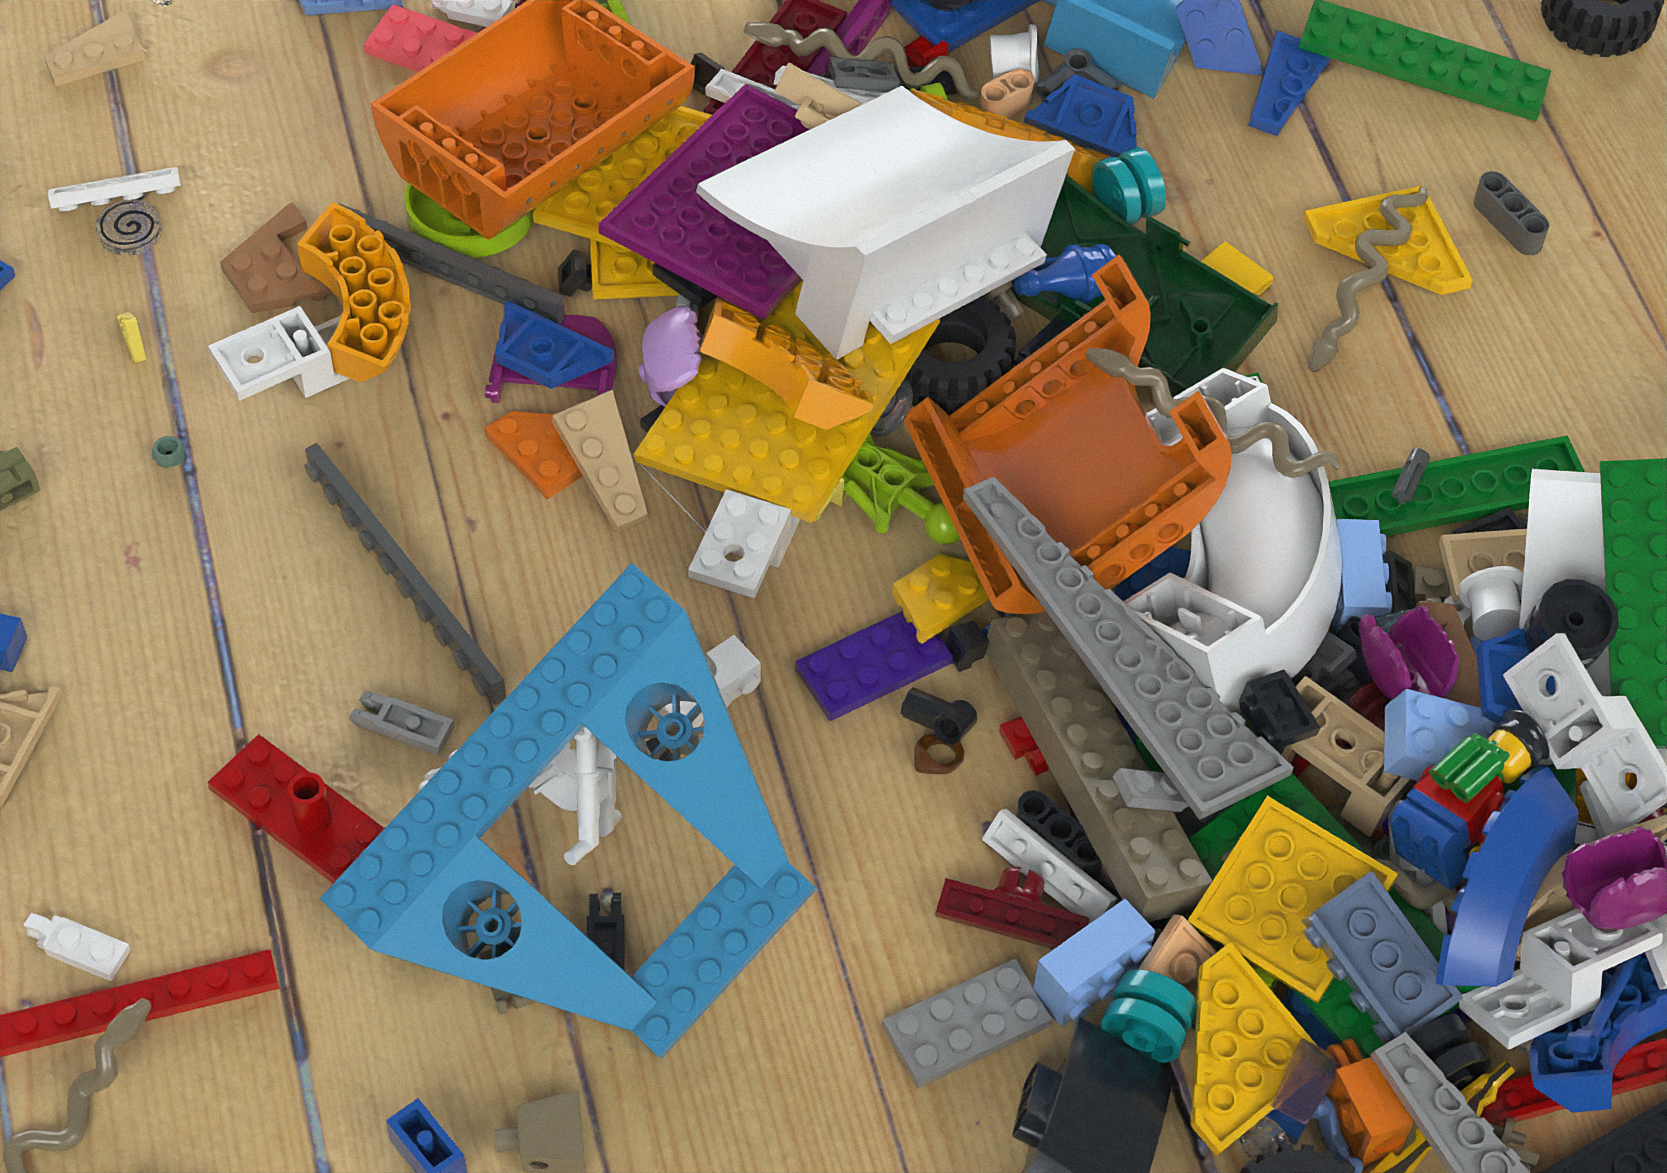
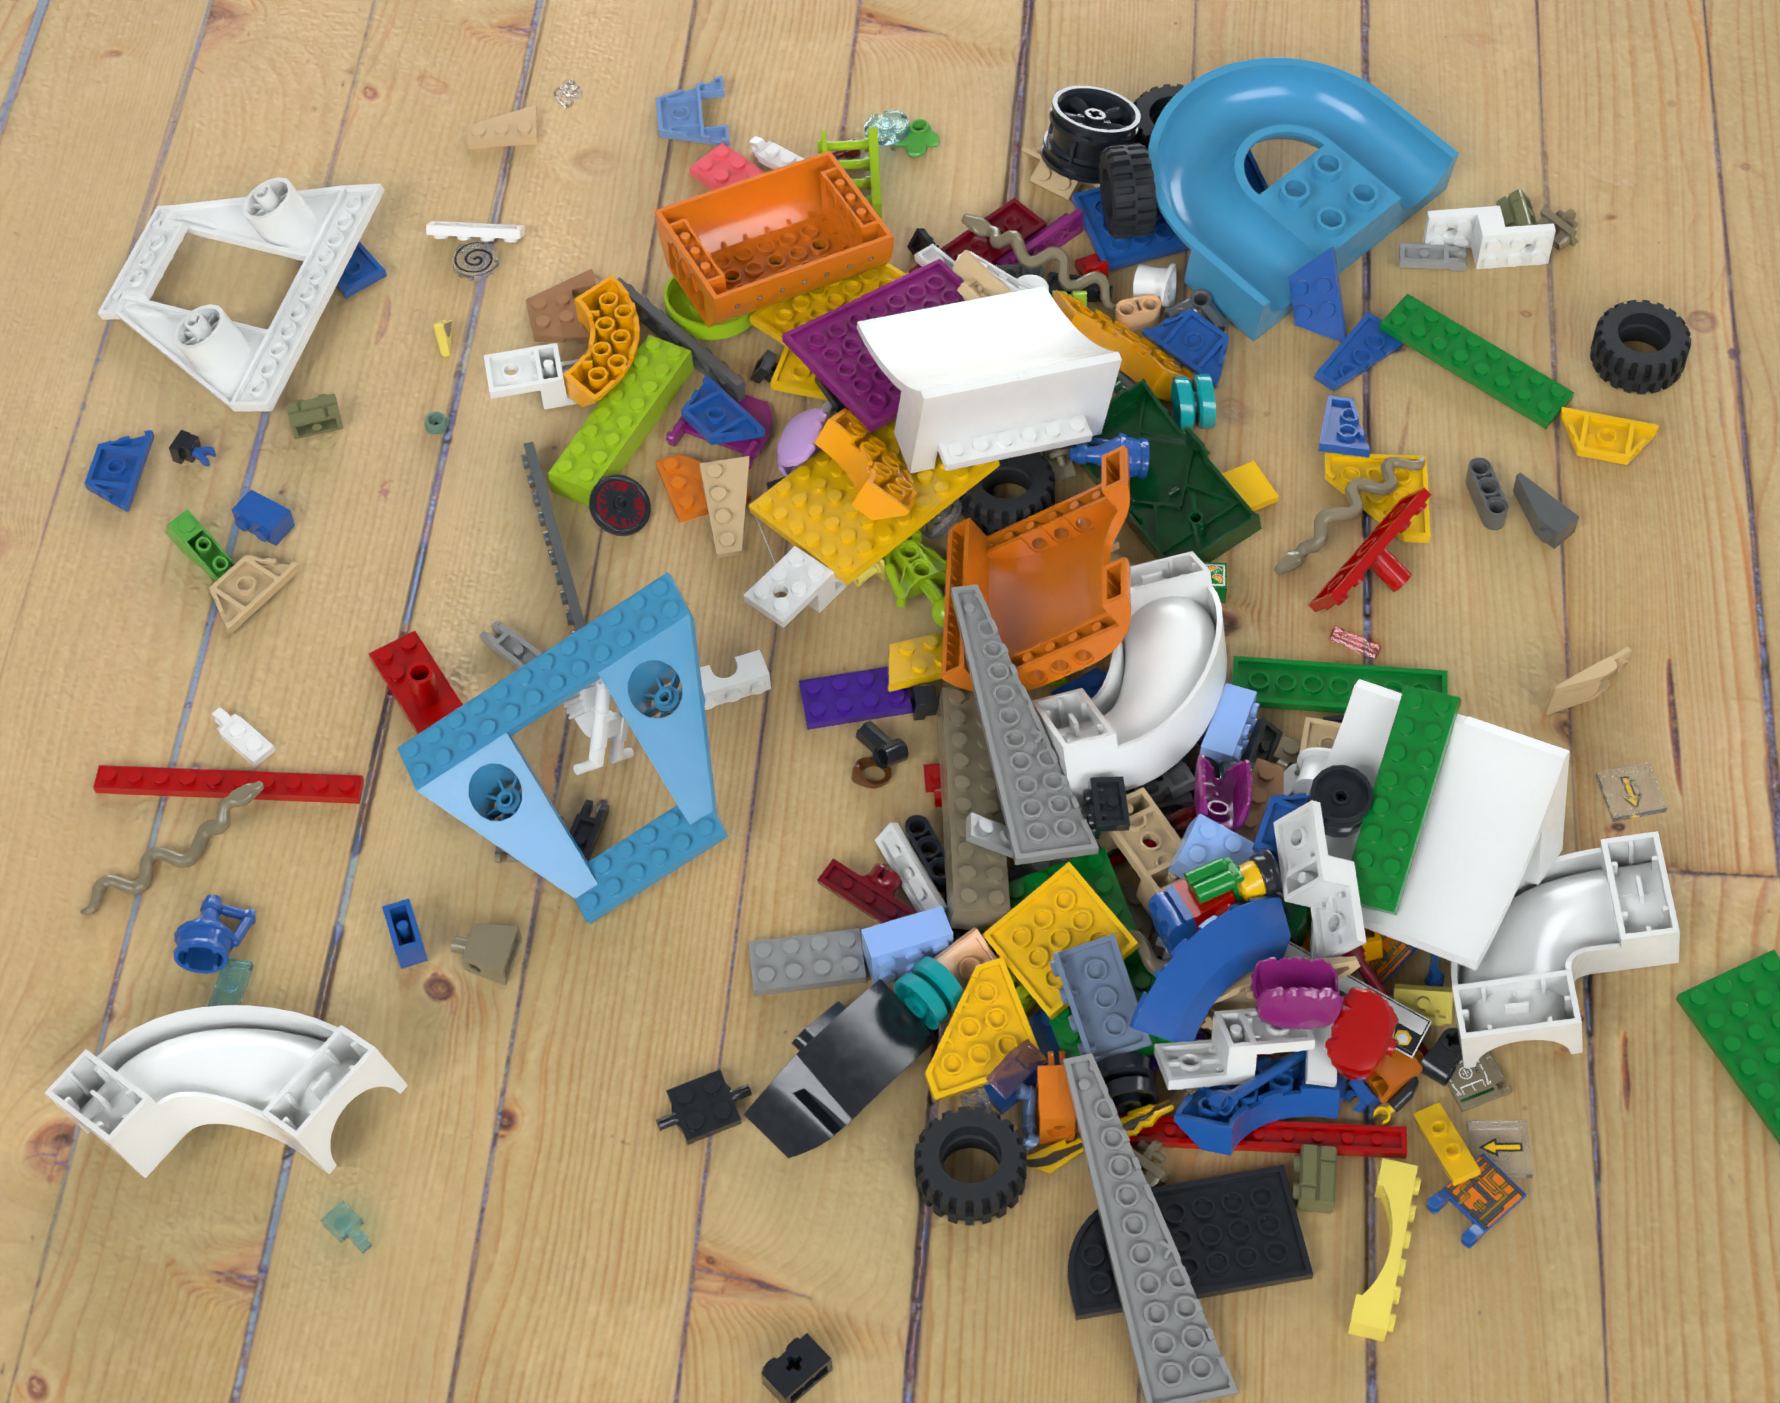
camera: 25 degrees right, 0 degrees up
dark grey piece [828,57,900,92] -> none
dark tan animal [1086,347,1340,478] -> none
dark grey piece [1392,448,1430,504] -> none
none -> lime brick [548,335,694,507]
none -> black shield [589,475,651,536]
none -> red plate [1308,487,1431,612]
none -> wing [1319,395,1370,458]
none -> clear red axle [1330,626,1381,659]
none -> dark grey slope [1513,473,1579,549]
none -> yellow wing [1560,407,1659,465]

